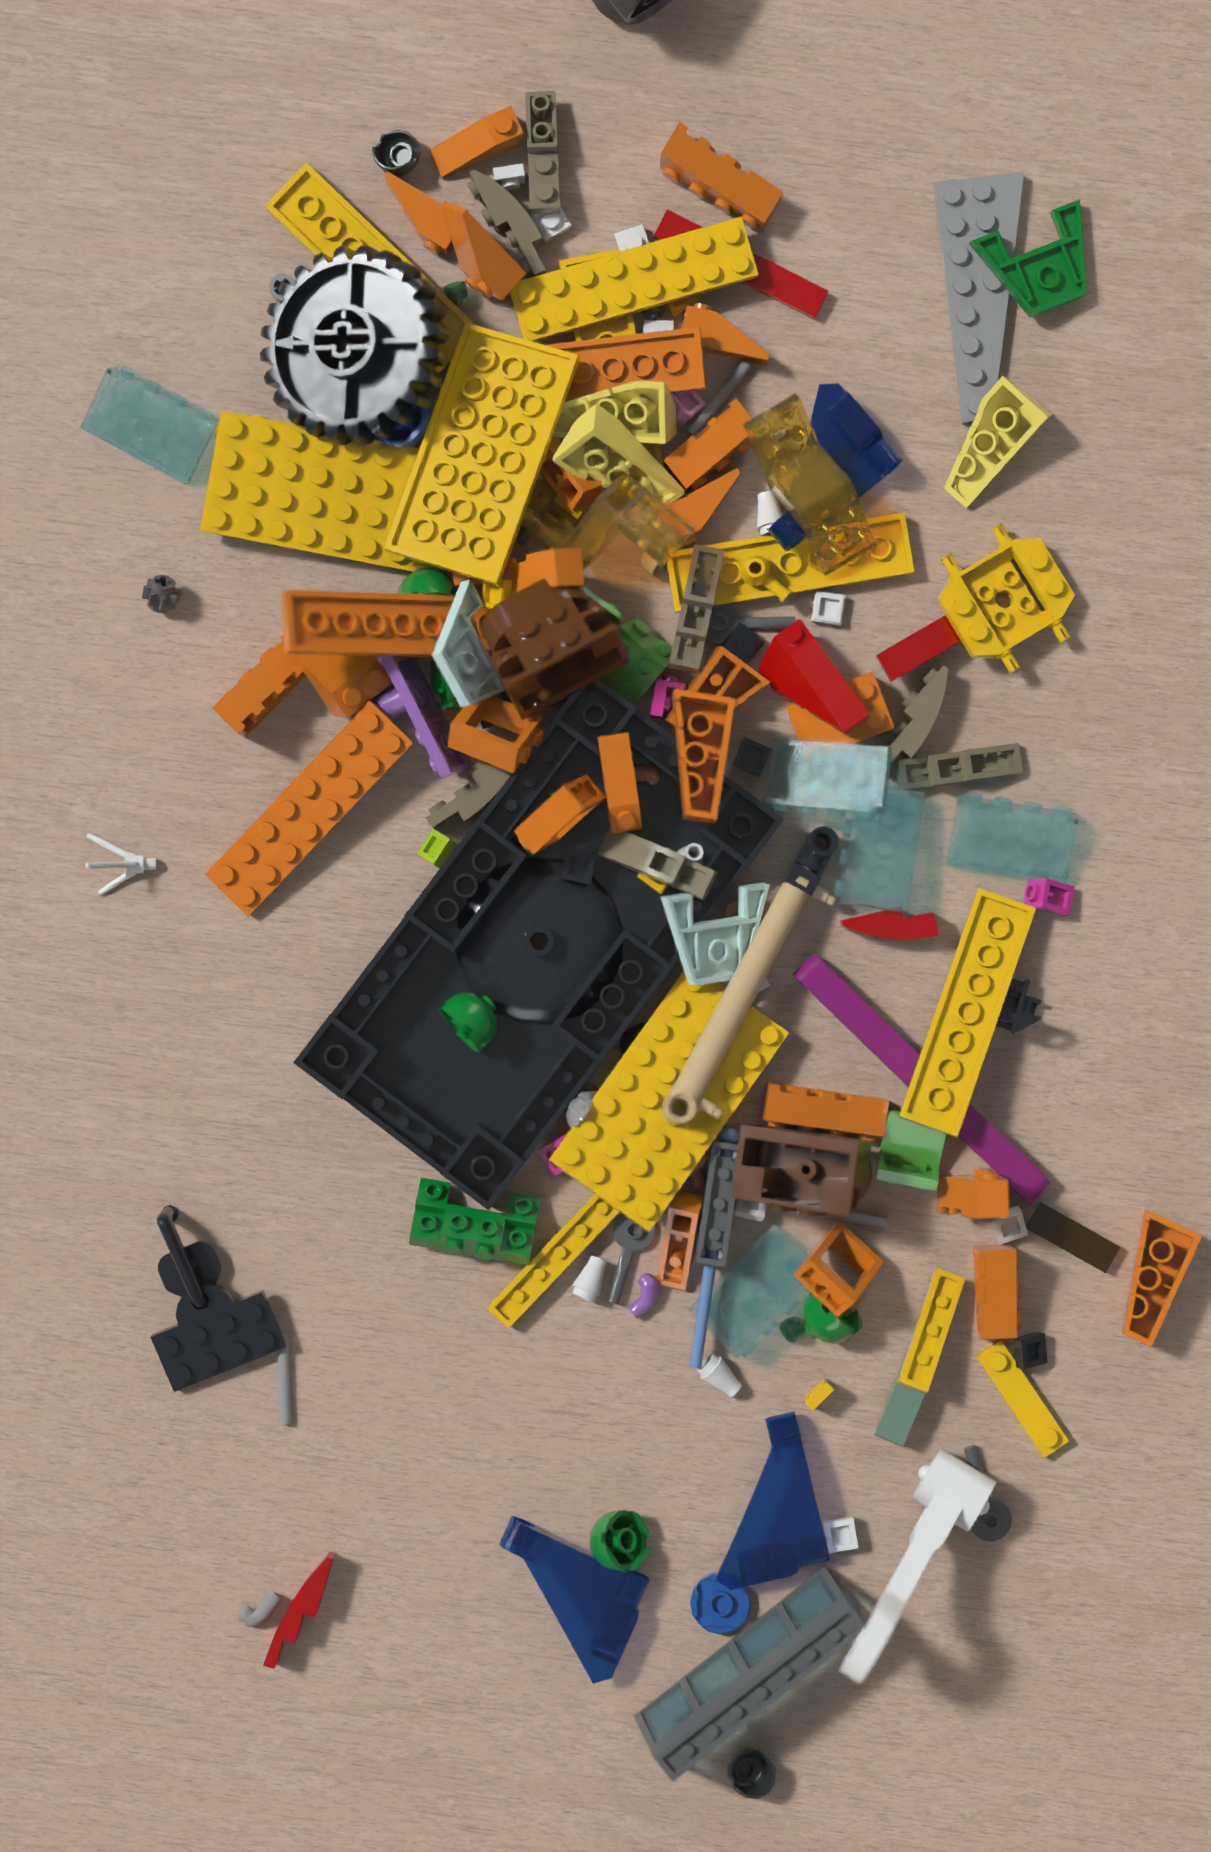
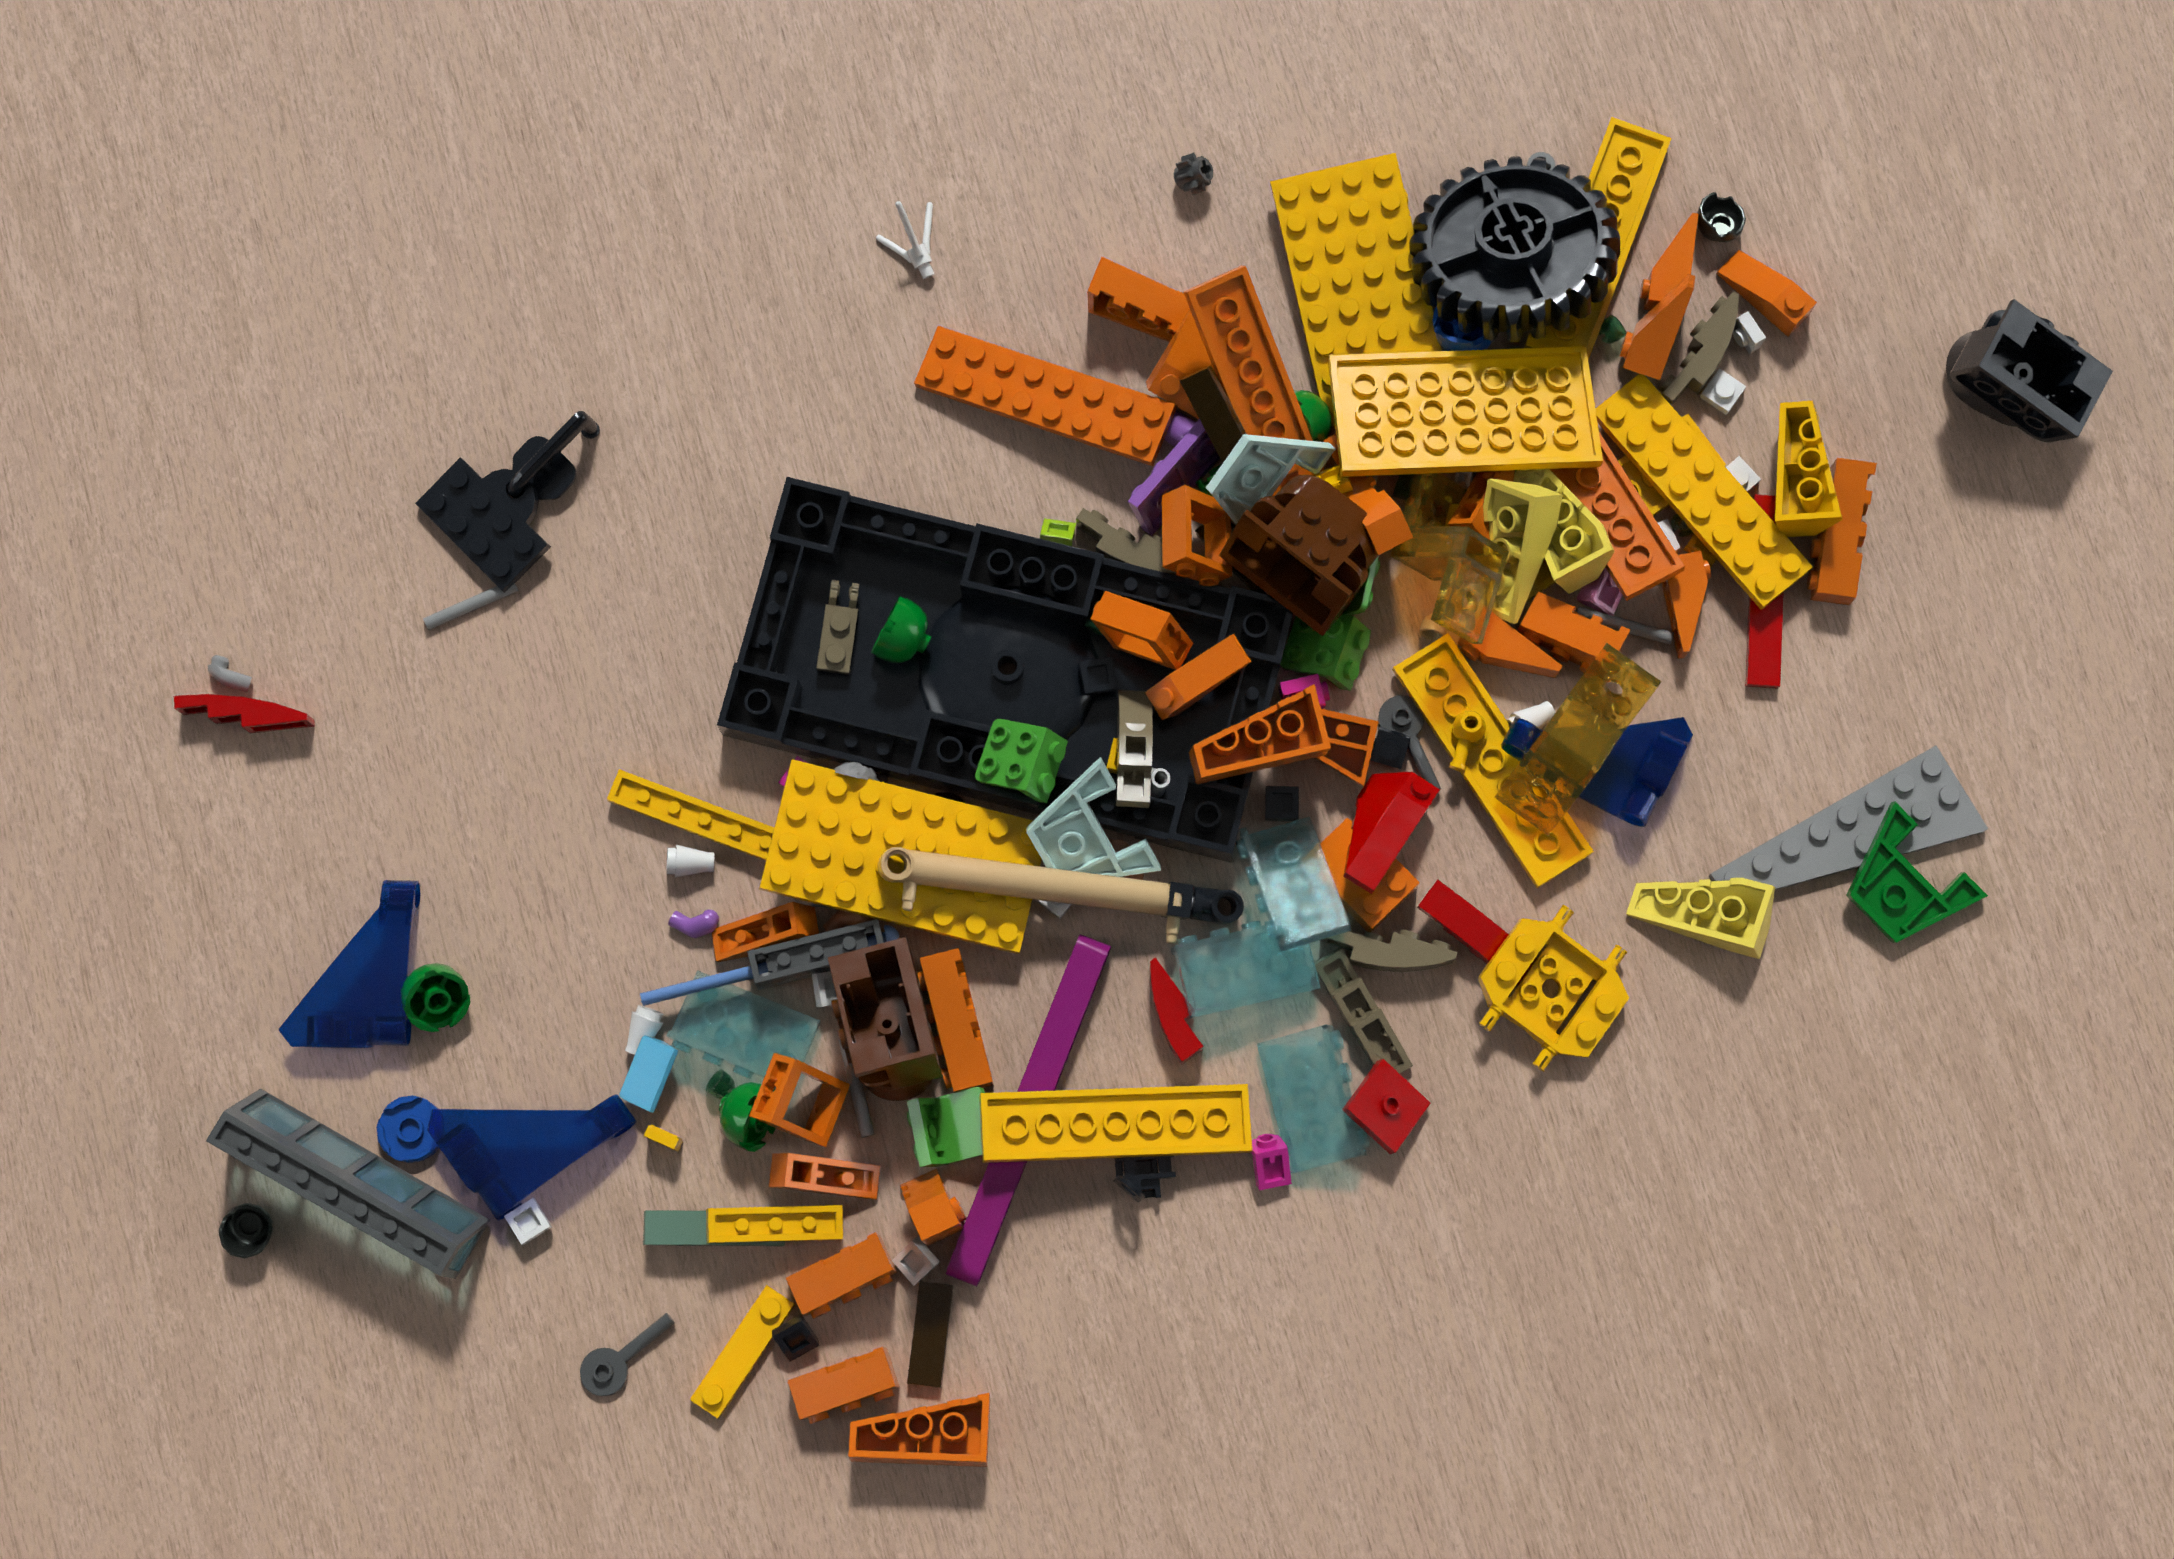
camera: 70 degrees right, 10 degrees down
clear light blue bracket [80,365,219,485] -> none
green bracket [409,1178,540,1265] -> none
dark tan slope [525,91,560,214] -> none
dark grey piece [607,1213,655,1304] -> none
nougat arm [633,764,661,786] -> none
dark tan slope [668,544,725,674] -> none
white tile [811,591,846,626] -> none
white piece [839,1448,996,1684] -> none
none -> medium azure slope [619,1036,678,1113]
none -> orange slope [769,1153,881,1199]
none -> orange wedge [787,1346,900,1424]
none -> dark tan hinge [816,580,859,675]
none -> bright green bracket [975,719,1068,803]
none -> dark brown tile [1180,365,1246,463]
none -> red plate [1342,1059,1430,1154]
none -> yellow wedge [1775,400,1843,537]

